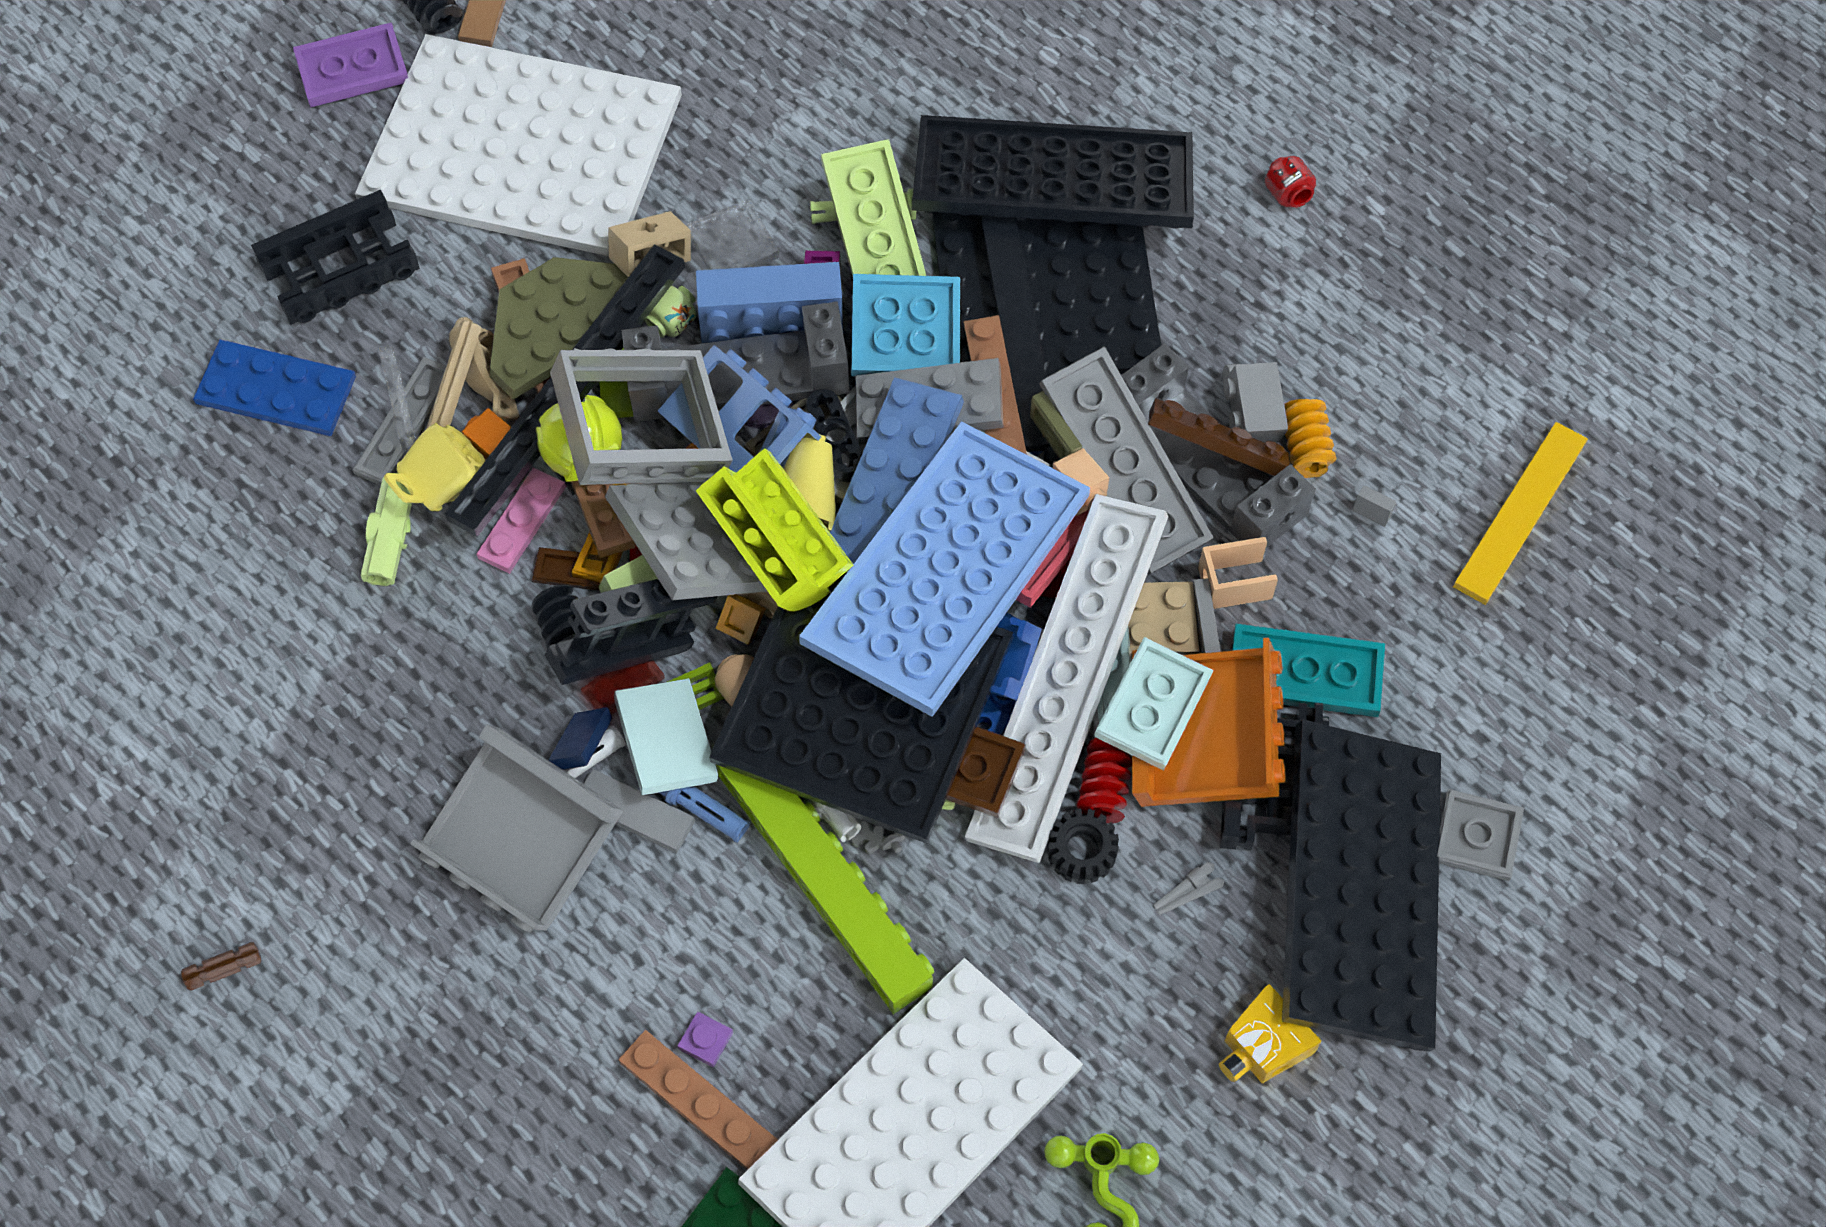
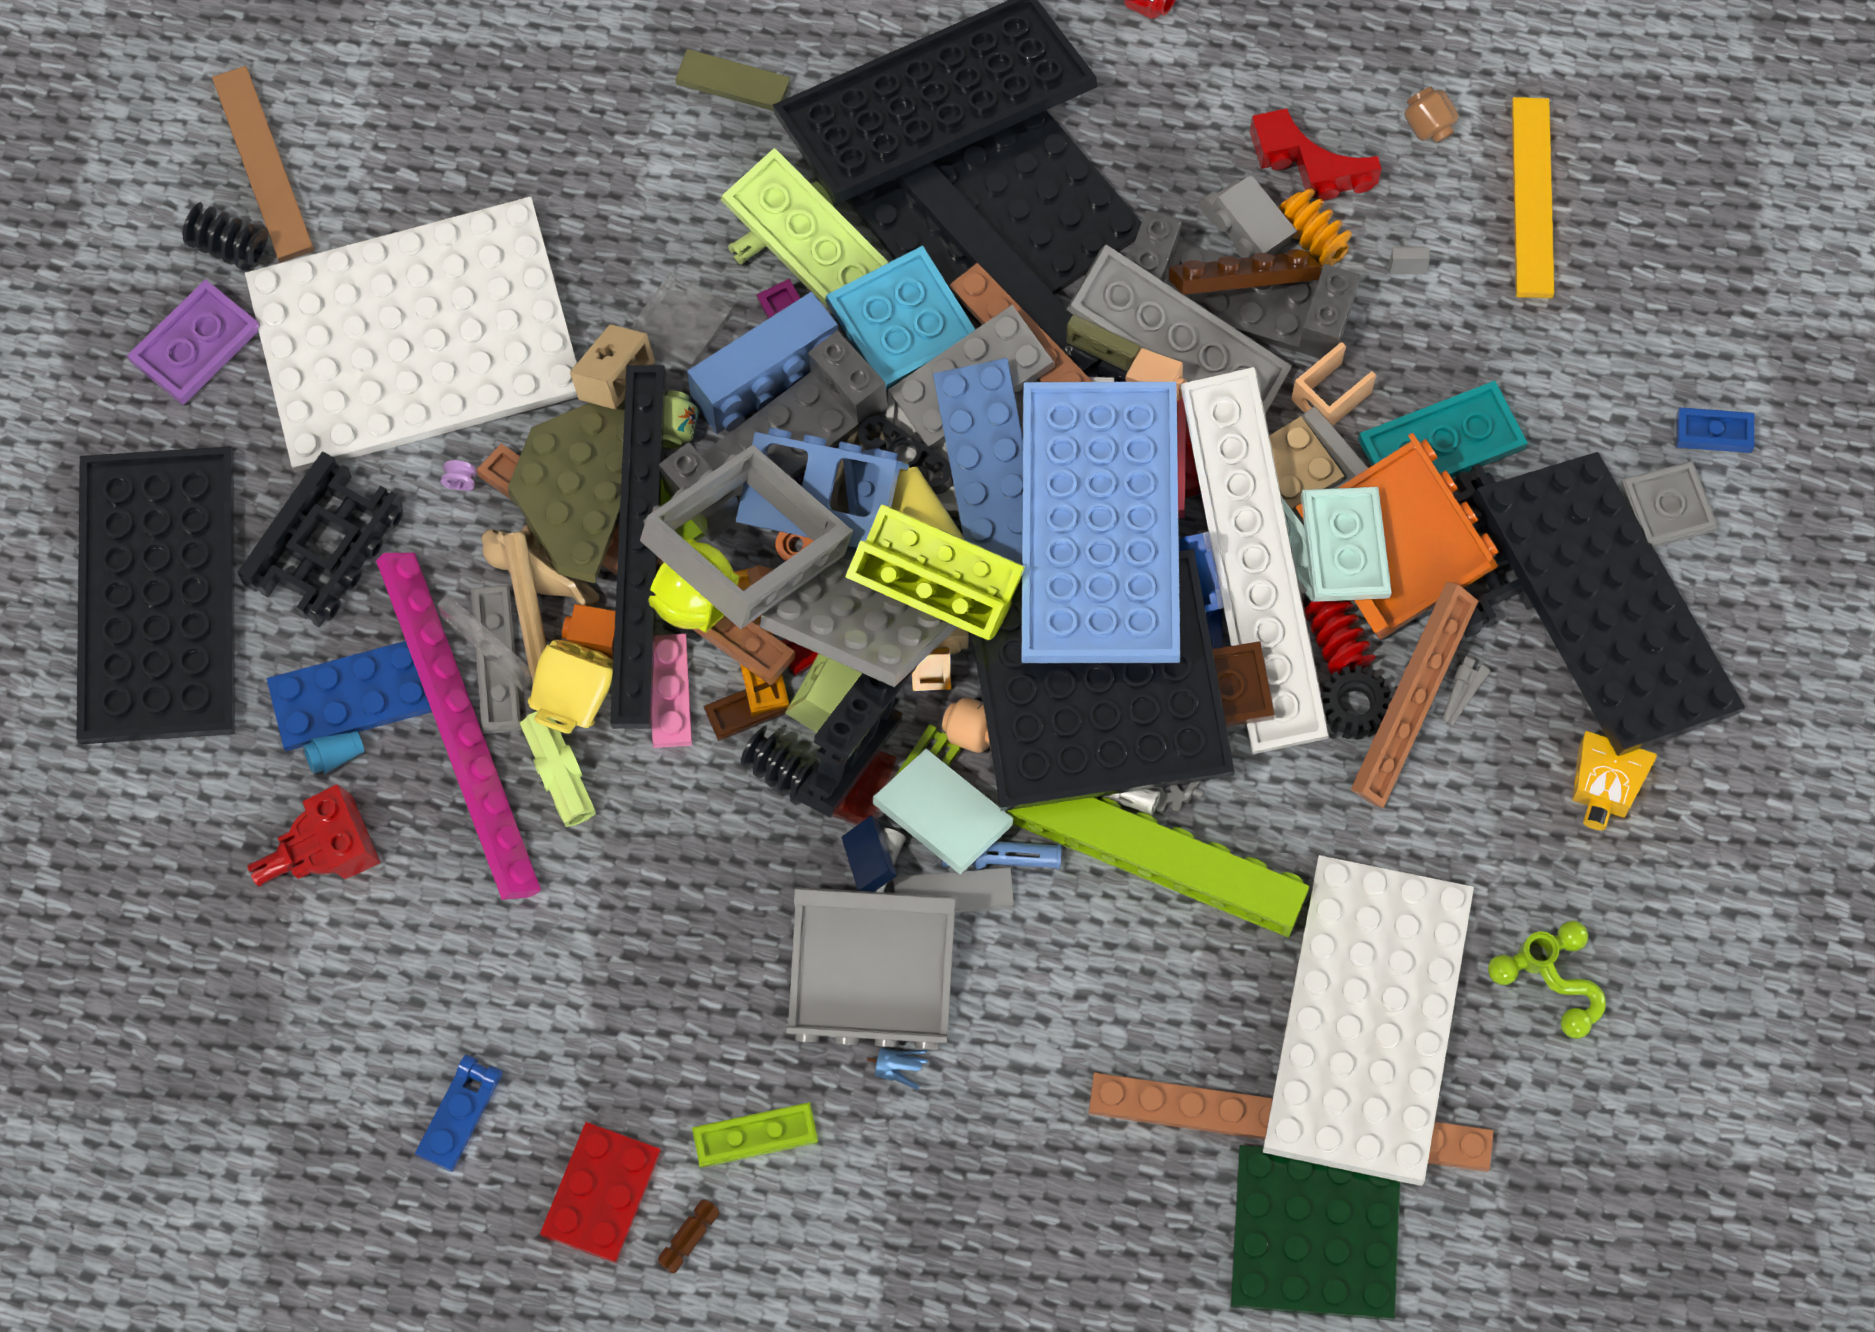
camera: 30 degrees left, 5 degrees up
medium lavender plate [678,1011,733,1067] -> none
none -> black plate [76,446,235,744]
none -> red brick [247,784,381,887]
none -> dark azure cone [303,731,364,775]
none -> dark pink plate [376,553,541,900]
none -> blue plate [415,1054,503,1172]
none -> lavender bush [440,460,477,491]
none -> red plate [540,1122,661,1264]
none -> olive tile [676,49,790,111]
none -> lime tile [692,1102,818,1168]
none -> flat silver piece [867,1047,928,1090]
none -> red arch [1249,108,1382,201]
none -> nougat plate [1351,582,1478,808]
none -> medium nougat head [1404,86,1459,144]
none -> blue plate [1676,407,1754,453]

